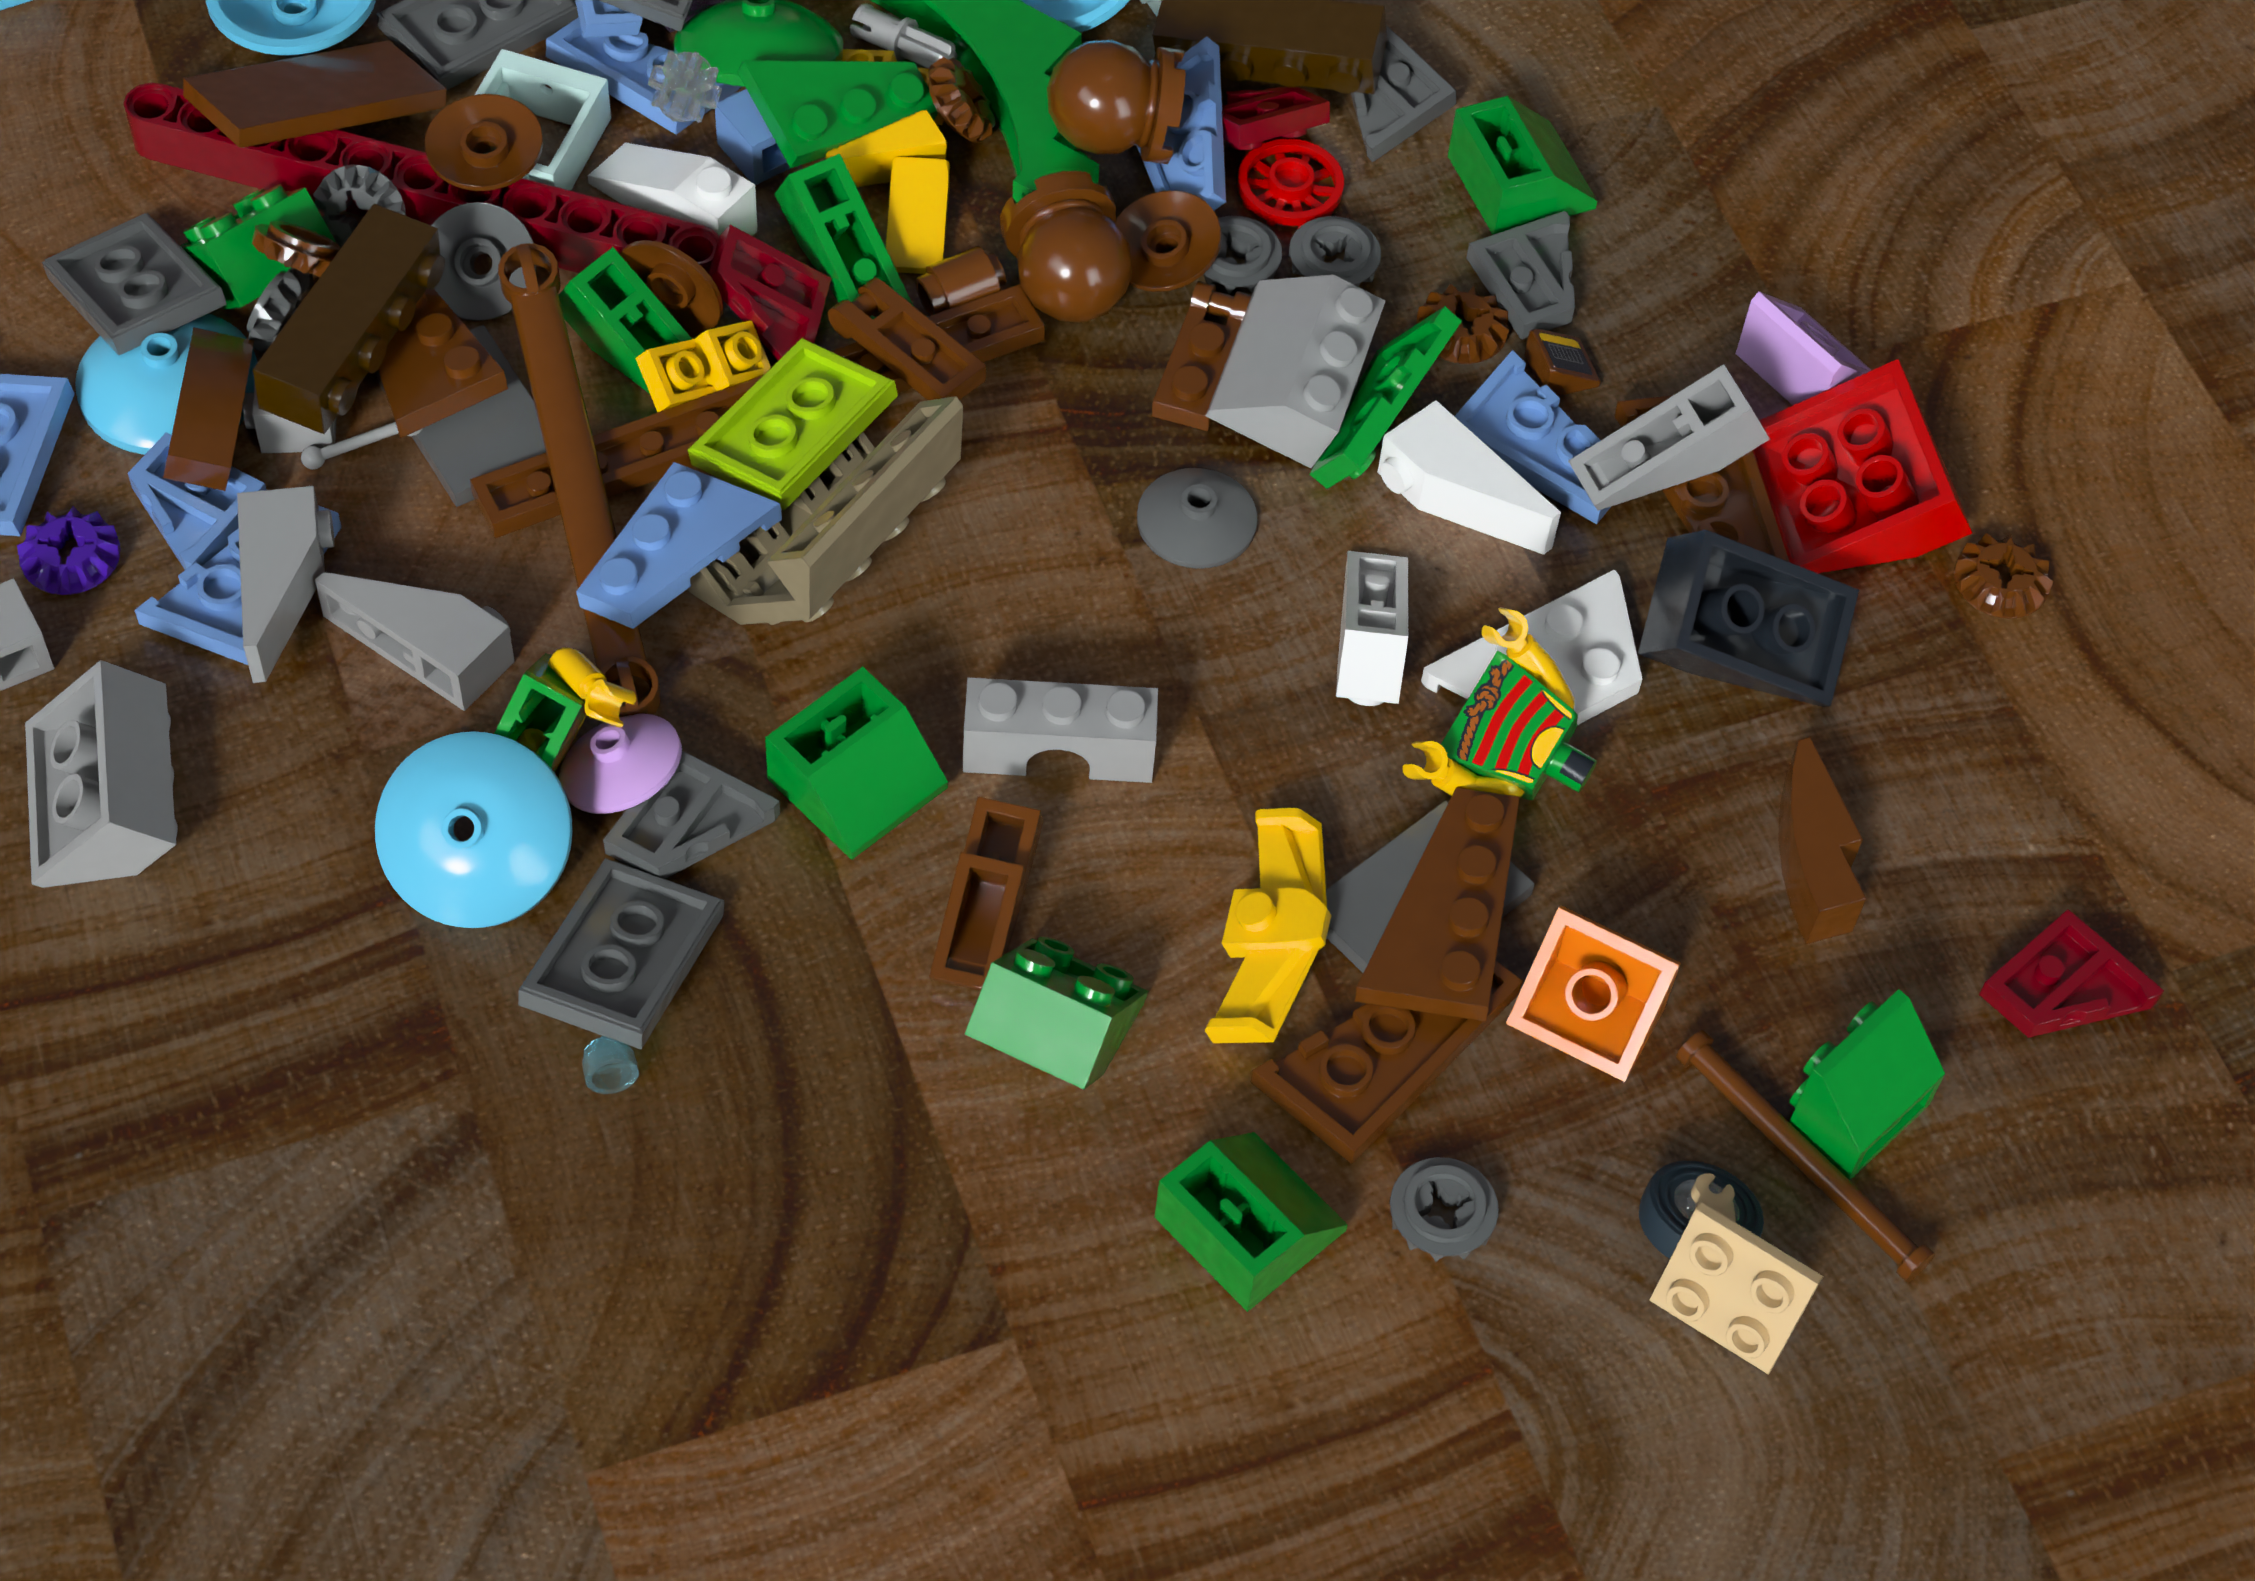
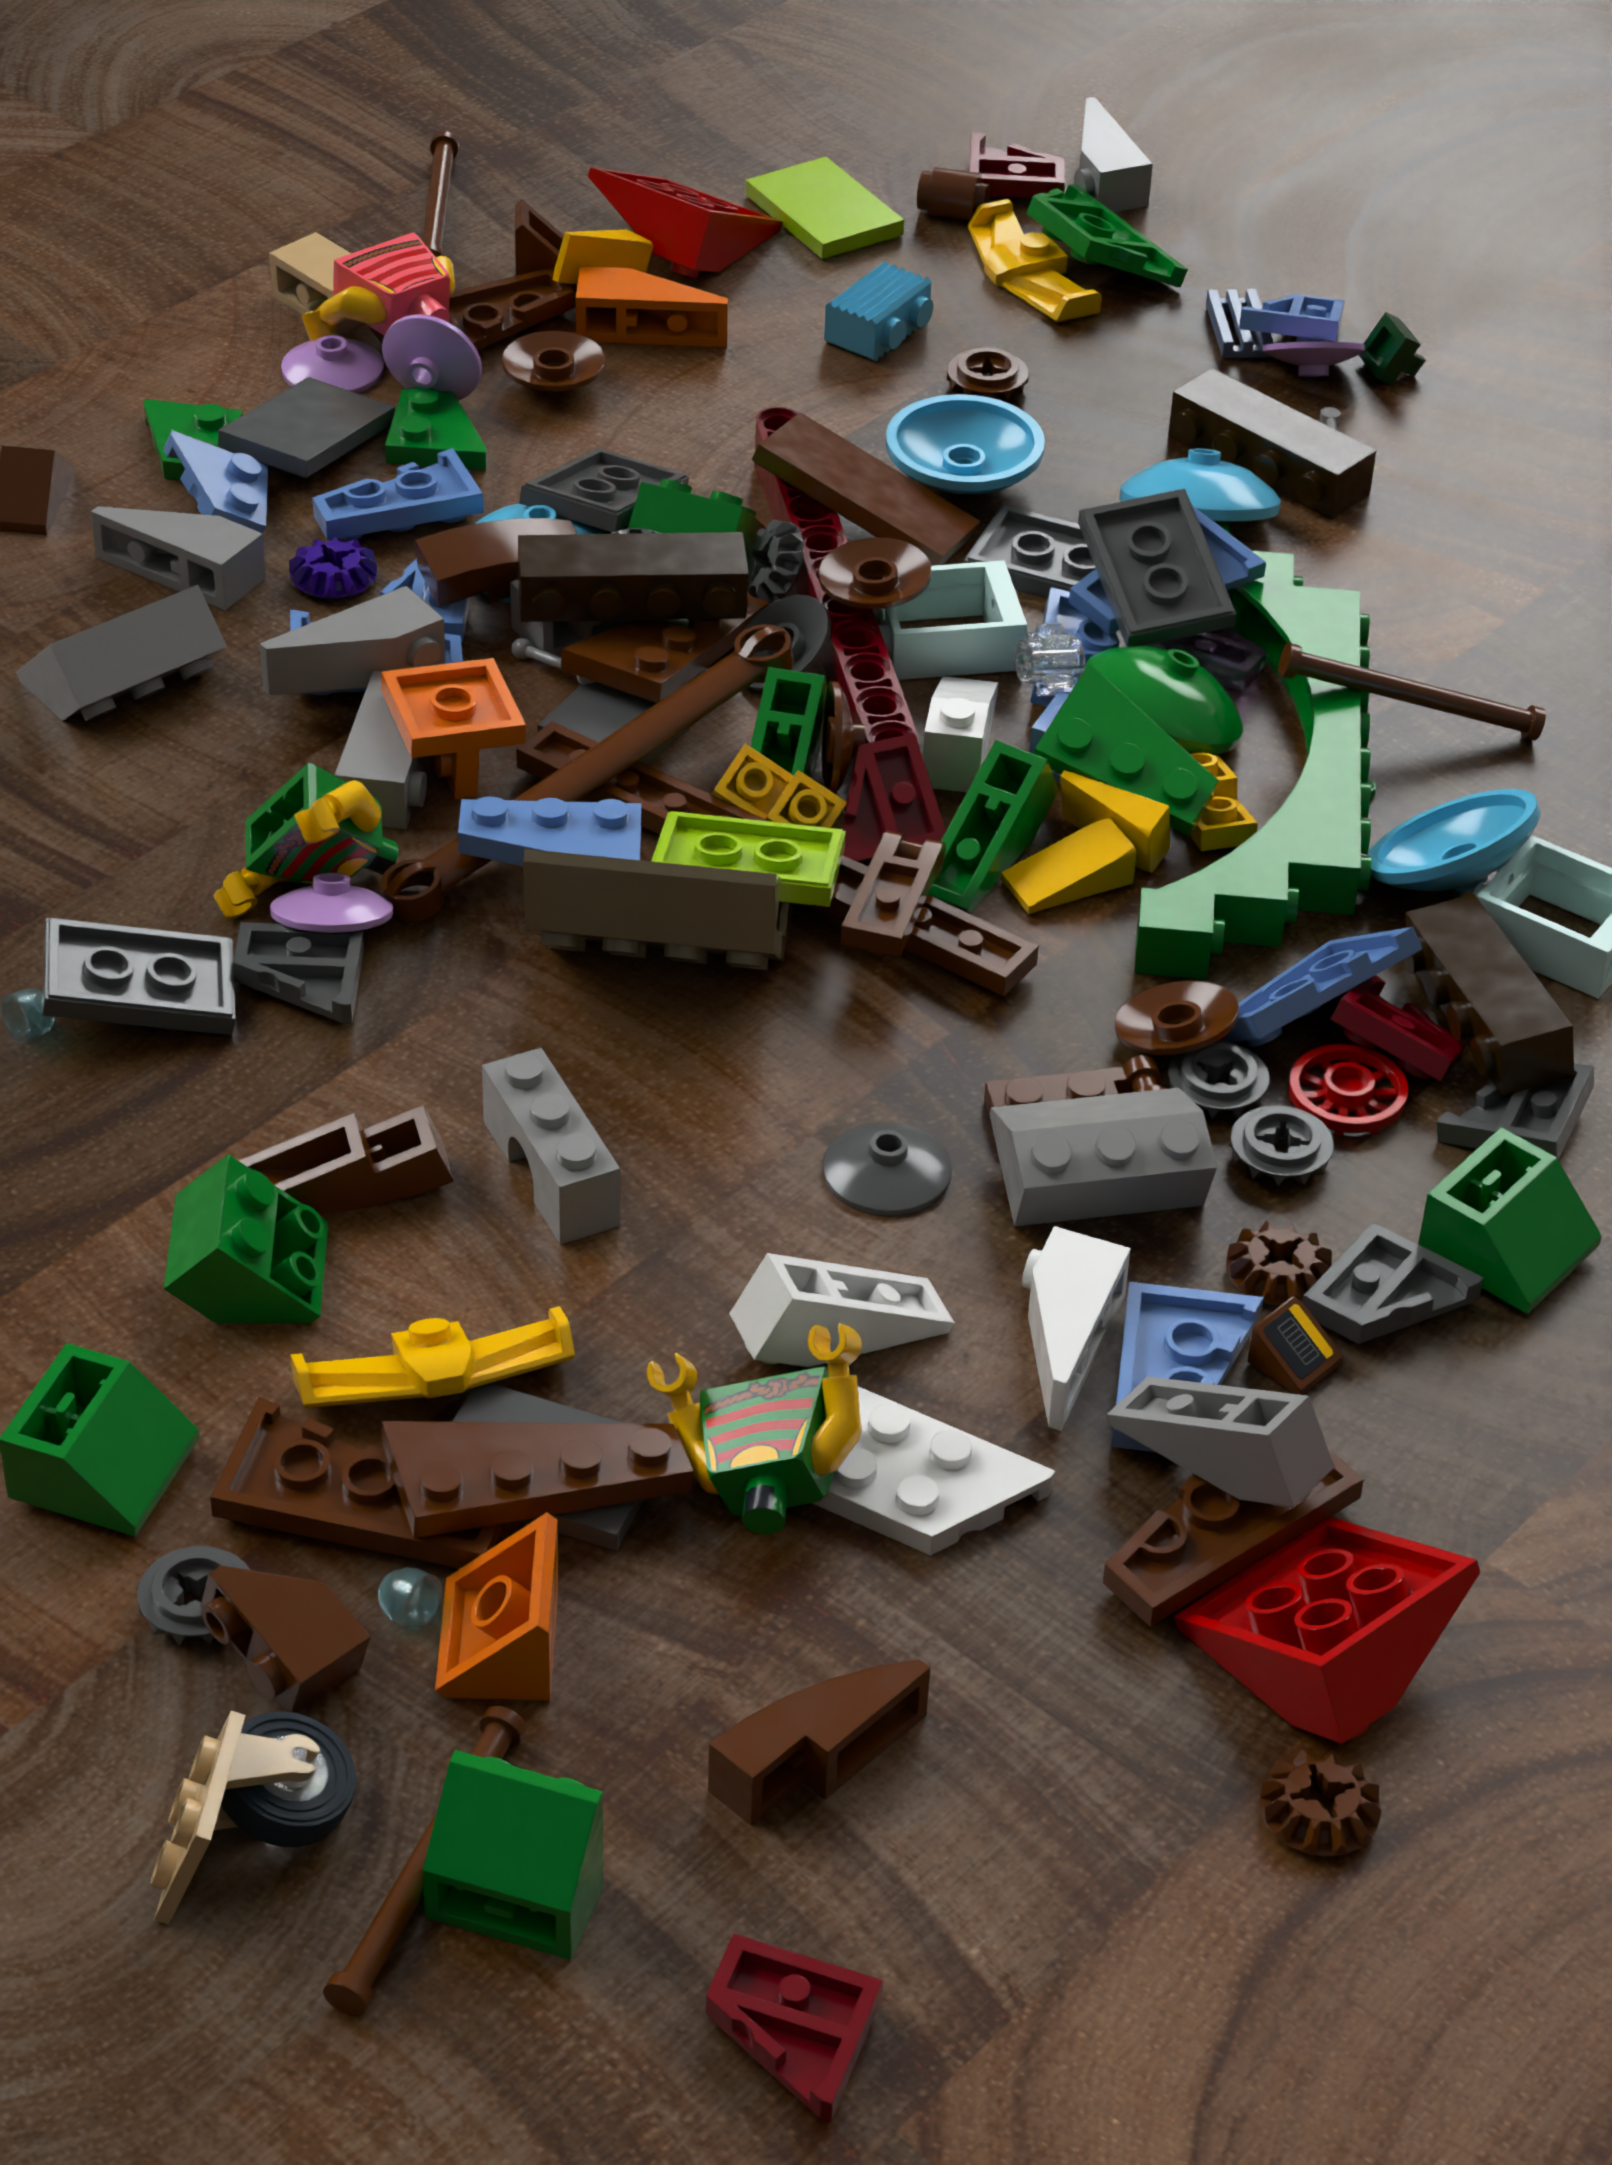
camera: 65 degrees right, 15 degrees down
reddish brown gear [252,221,340,277] -> none
medium azure dish [375,731,573,928] -> none
green slope [765,667,948,860] -> none
light grey axle [850,3,958,68] -> none
reddish brown brick [915,246,1006,316] -> none
reddish brown gear [928,57,996,143] -> none
reddish brown tile [1000,171,1132,323] -> none
reddish brown tile [1047,40,1186,164] -> none
green wing [1309,306,1462,489] -> none
black slope [1638,530,1859,707] -> none
lavender slope [1736,292,1871,405] -> none
none -> reddish brown slope [200,1565,371,1713]
none -> clear light blue hinge [378,1567,442,1631]
none -> orange bracket [381,658,526,799]

